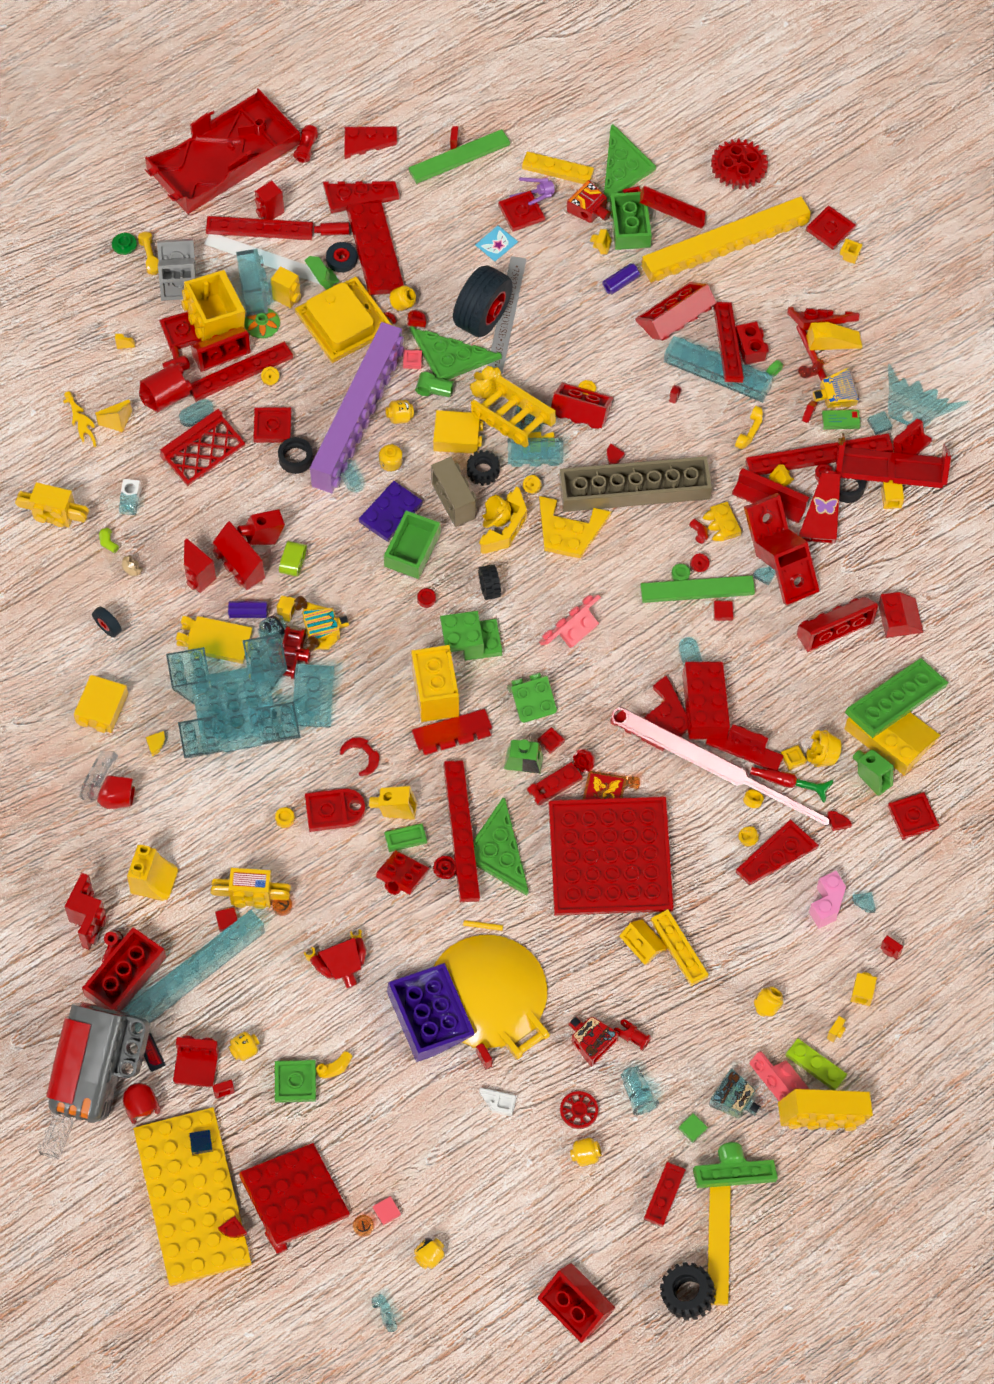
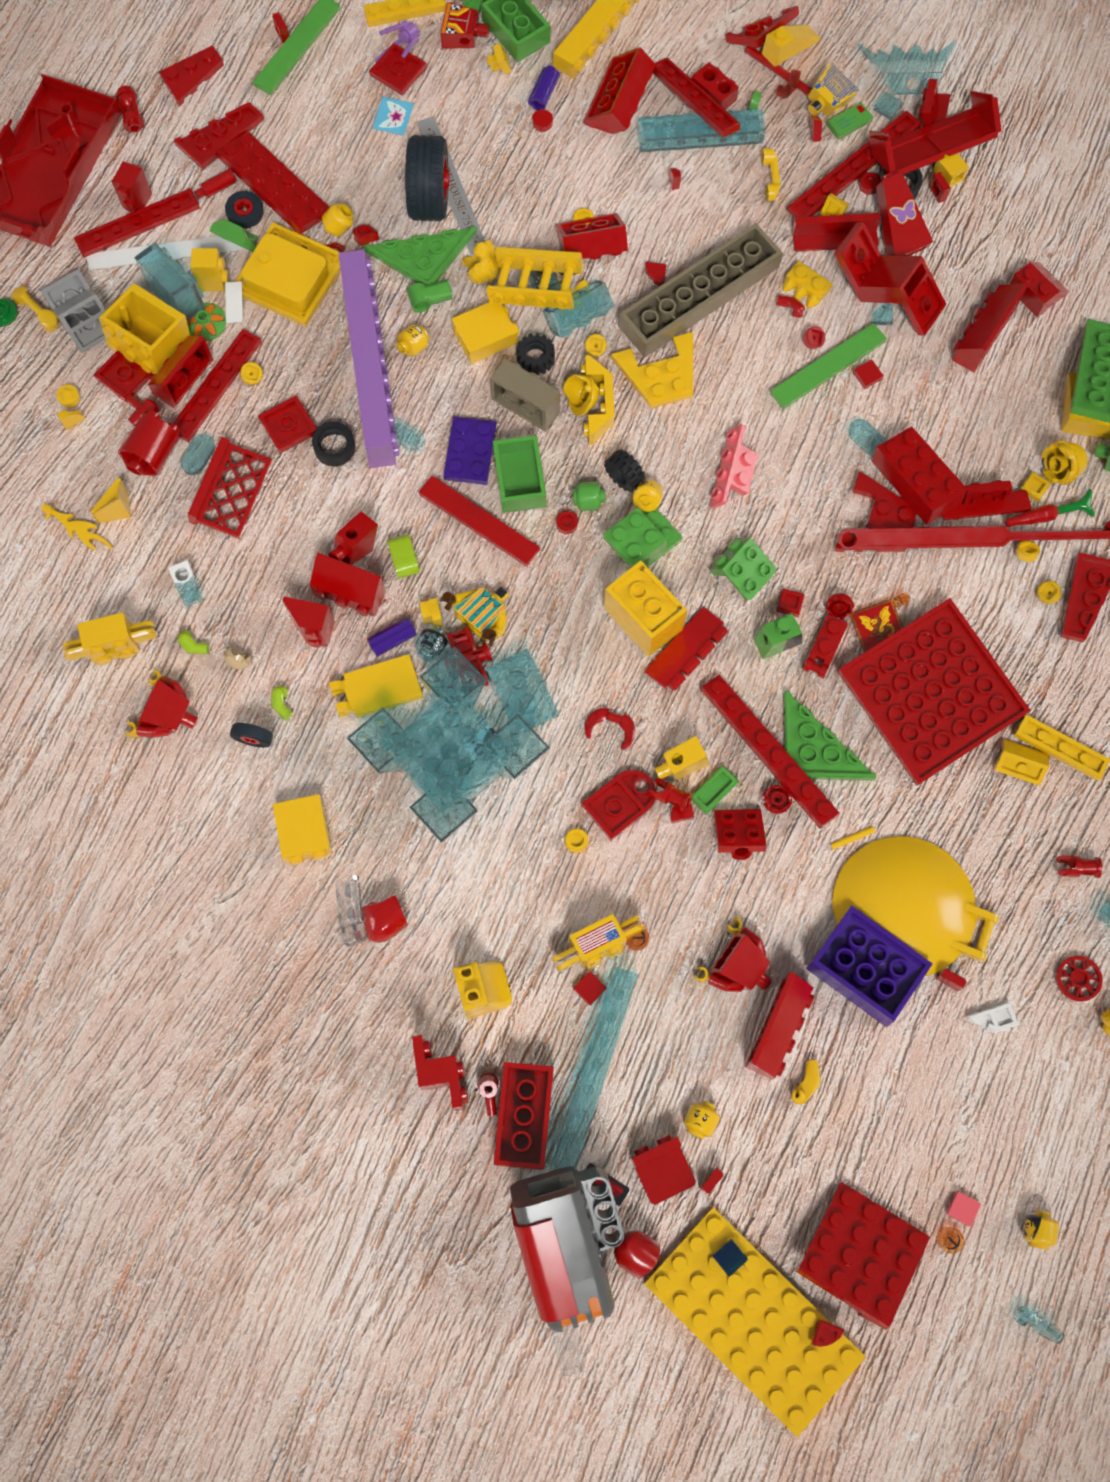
camera: 30 degrees left, 10 degrees up
yellow tile [145,731,165,756] -> none
bright green plate [275,1060,316,1103] -> none
yellow head [379,444,403,472] -> none
coral tile [403,350,422,369] -> none
torso [569,1016,619,1067] -> none
bright green tile [671,564,690,581] -> none
none -> yellow tile [56,385,80,408]
none -> red torso [125,670,198,738]
none -> white sticker [225,281,243,323]
none -> lime arm [271,685,293,720]
none -> red tile [419,476,540,567]
none -> red tile [532,109,553,132]
none -> bright green head [573,482,606,511]
none -> yellow head [633,479,663,512]
none -> red piece [647,778,693,812]
none -> red tile [670,802,695,823]
none -> red slope [745,972,815,1080]
none -> red tile [929,171,950,203]

